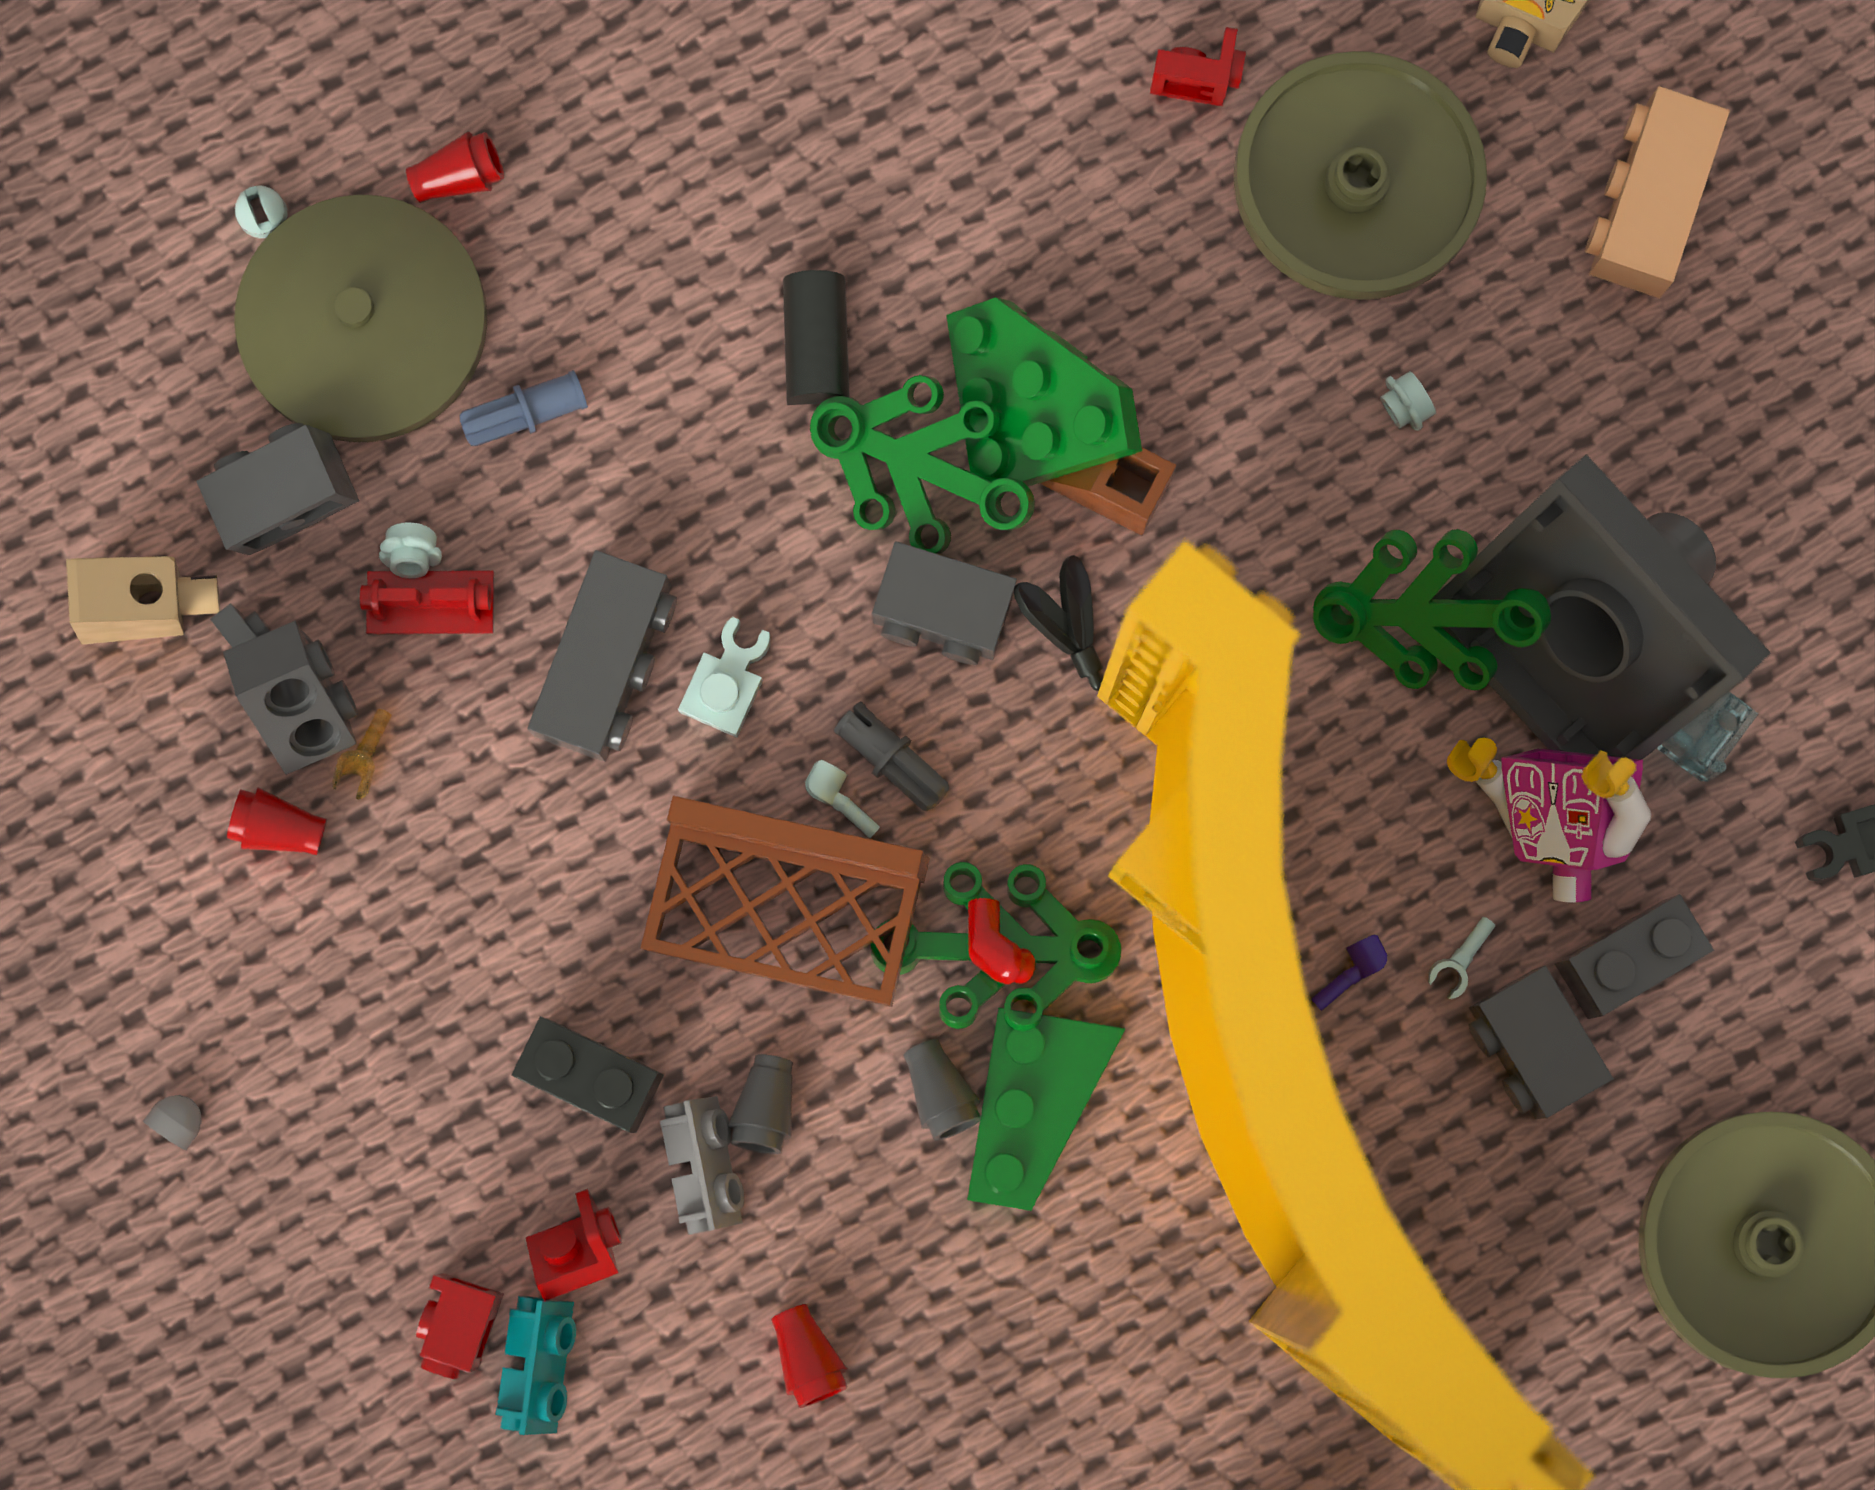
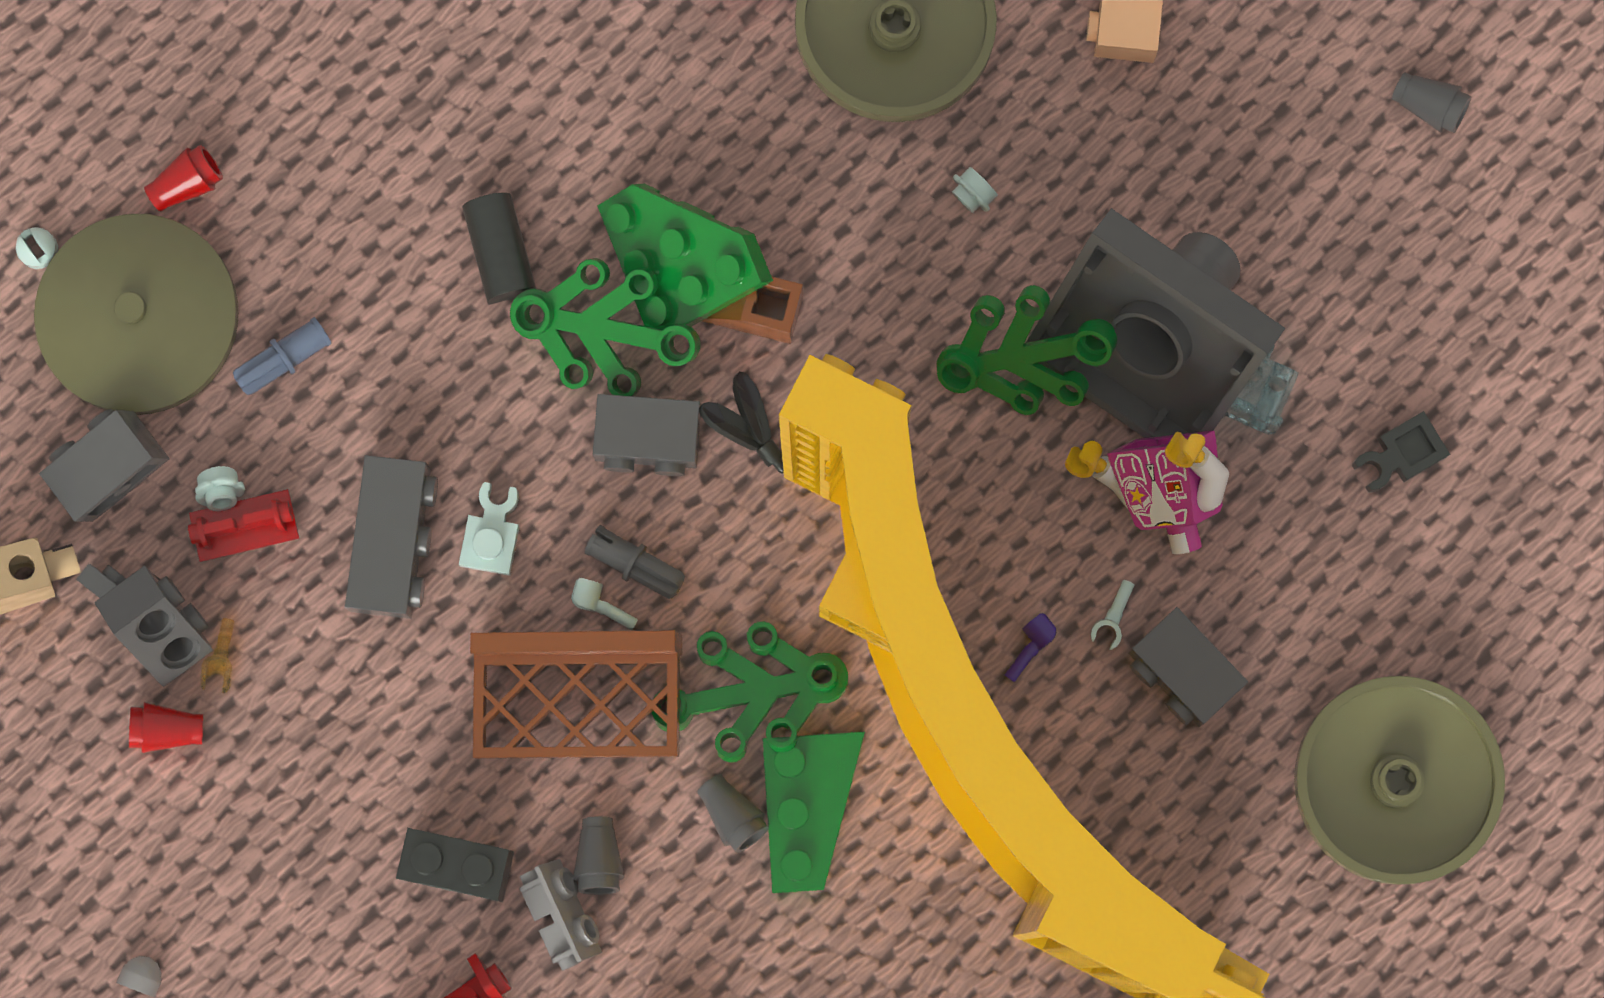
camera: 10 degrees left, 0 degrees up
red arm [968,898,1036,984] -> none
dark grey brick [1555,894,1714,1019] -> none

